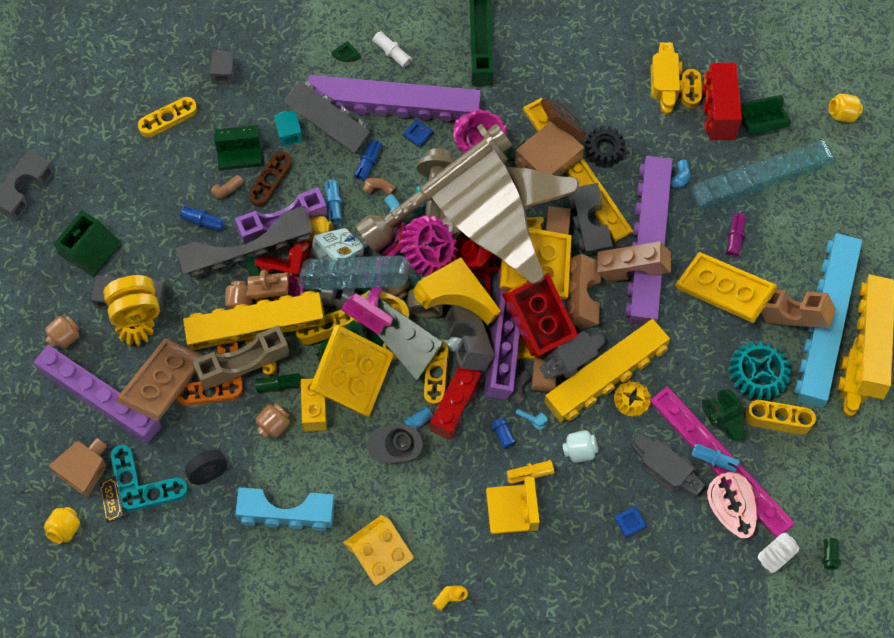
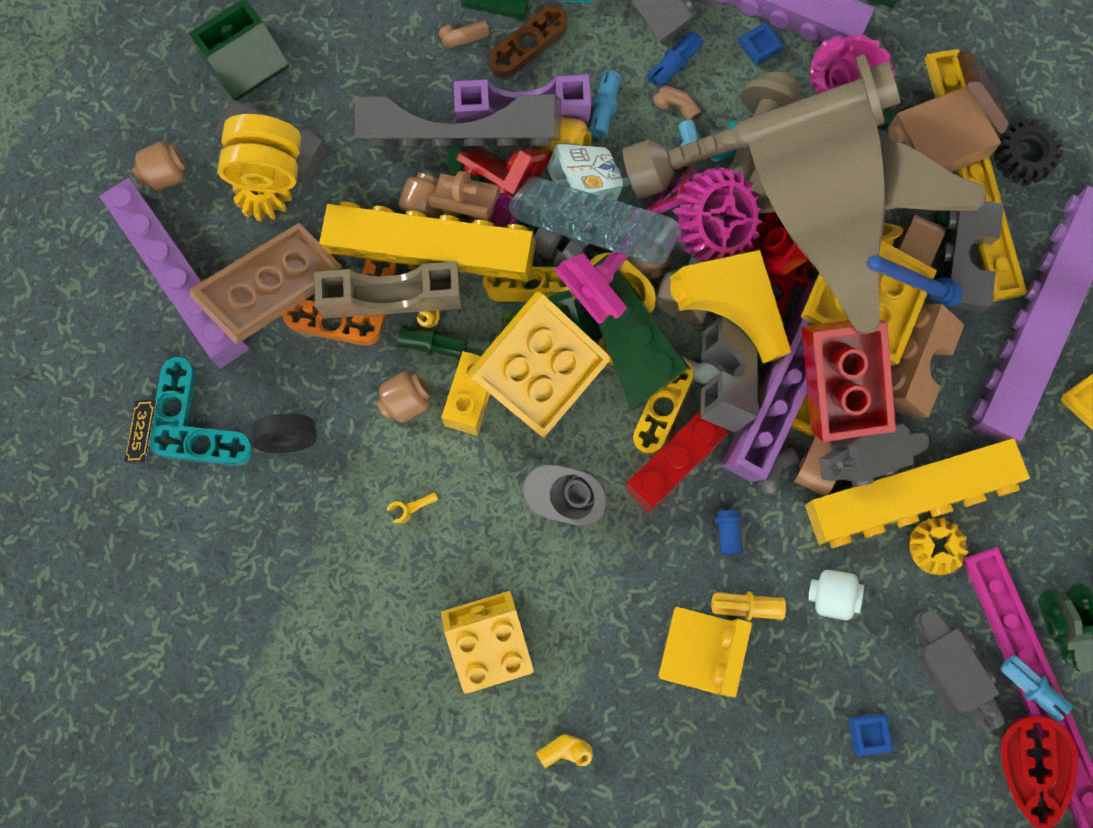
camera: 20 degrees right, 10 degrees up
yellow head [44,507,80,544] -> none
medium nougat torso [49,438,107,498] -> none
blue axle [180,205,225,231] -> none
medium azure arch [235,487,335,531] -> none
dark azure pin [403,406,433,431] -> none
medium azure hand [516,408,548,430] -> none
medium nougat arch [597,241,671,282] -> none
none -> yellow hand [387,492,438,524]
none -> blue piece [867,255,962,307]

